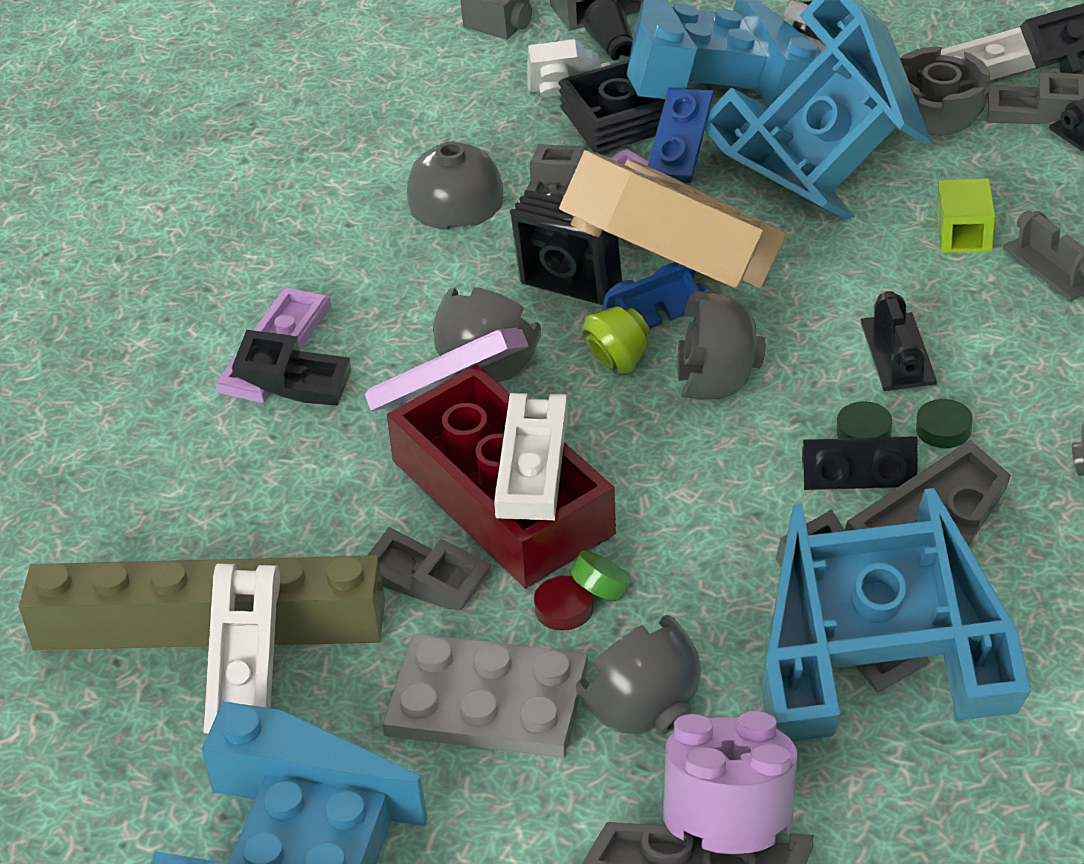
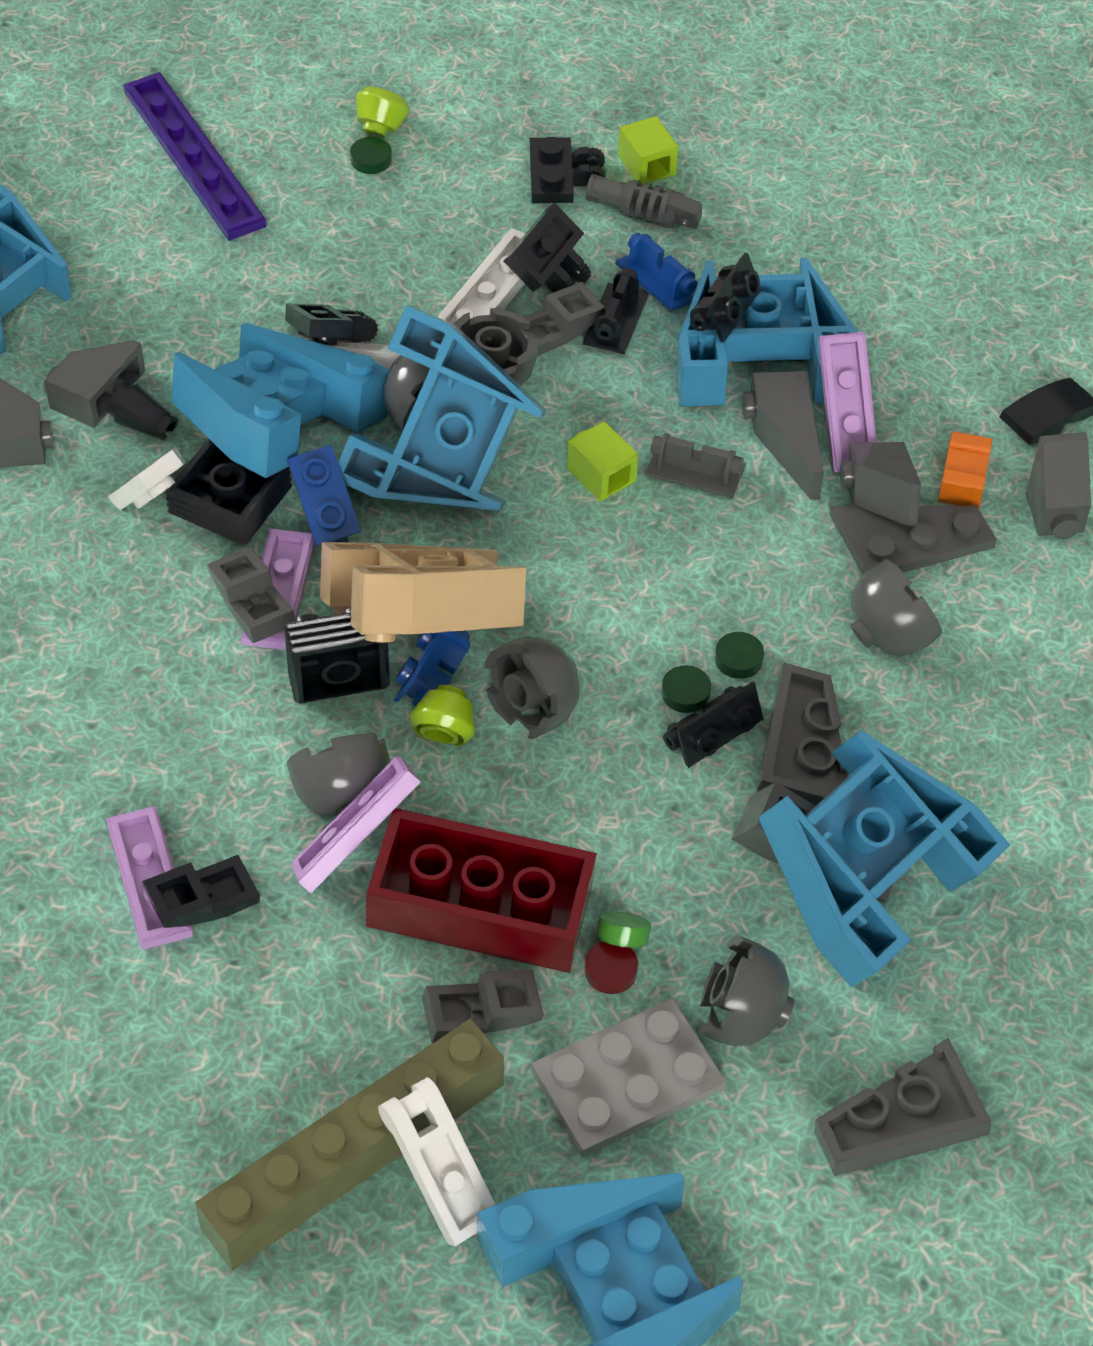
camera: 45 degrees left, 10 degrees up
dark grey cylinder [407,141,503,230] -> none
white plate [494,393,568,520] -> none
lavender brick [663,711,797,854] -> none
black hinge [860,291,937,391] -> none

